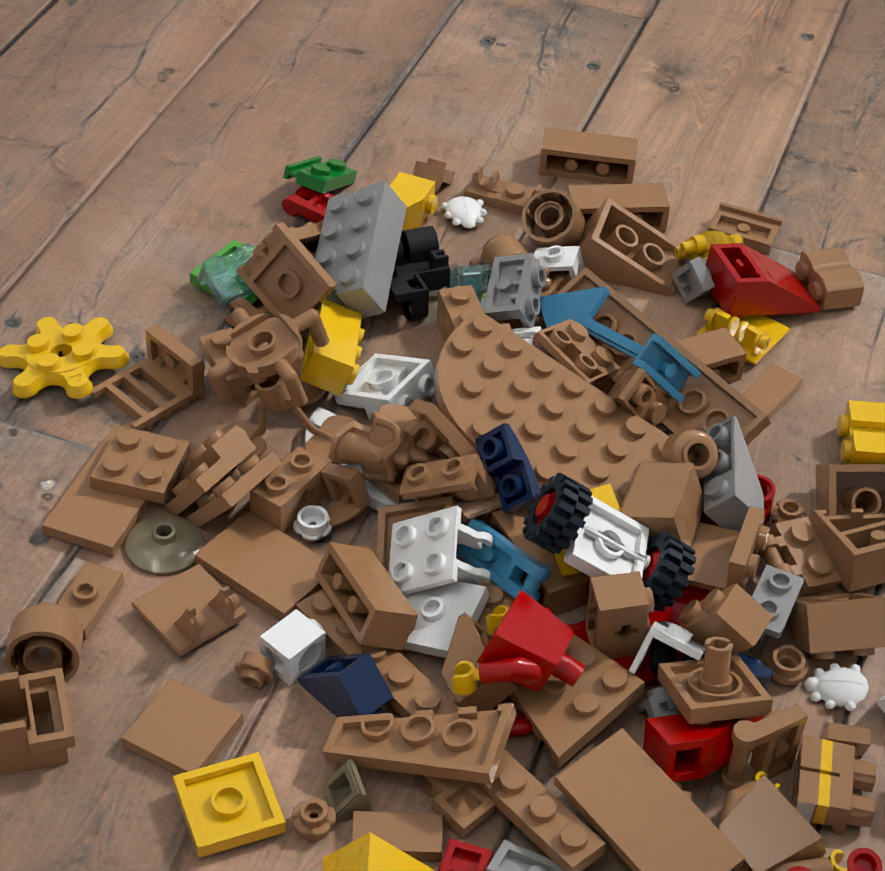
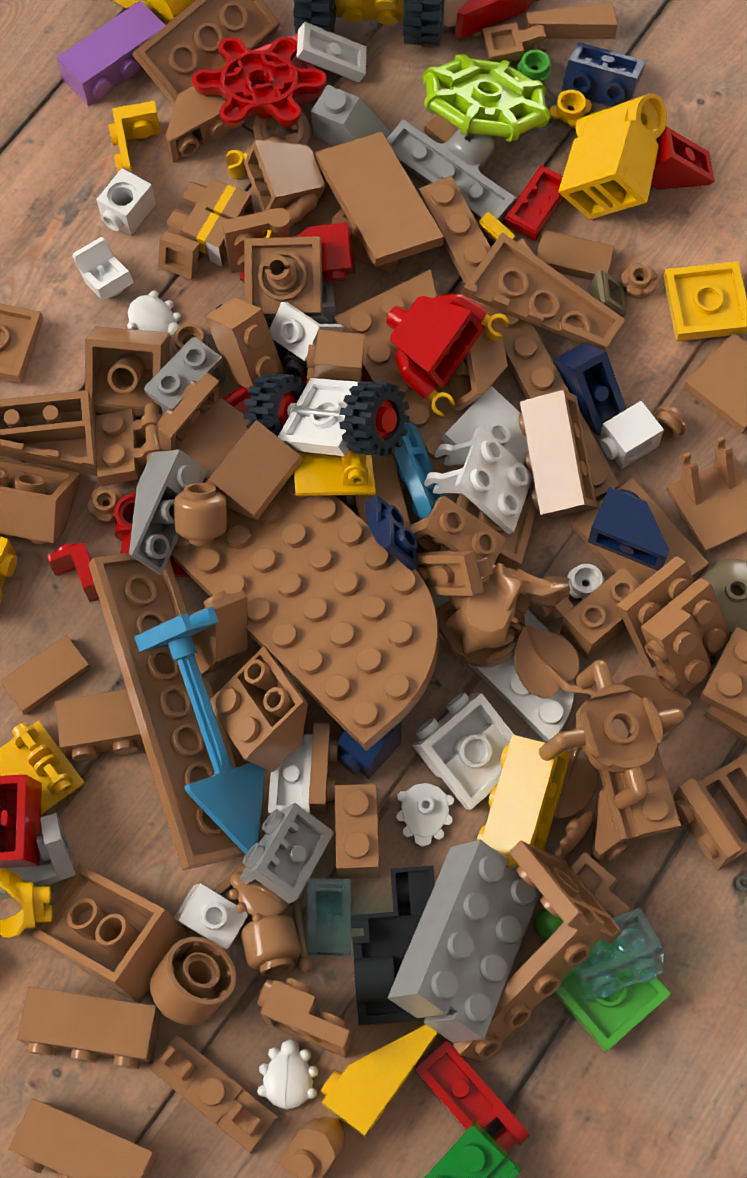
camera: 160 degrees left, 25 degrees up
none -> red bracket [47,542,99,602]
none -> medium nougat plate [257,978,352,1058]
none -> white piece [396,783,454,847]
none -> yellow tile [478,211,515,243]
none -> dark blue slope [588,487,669,571]

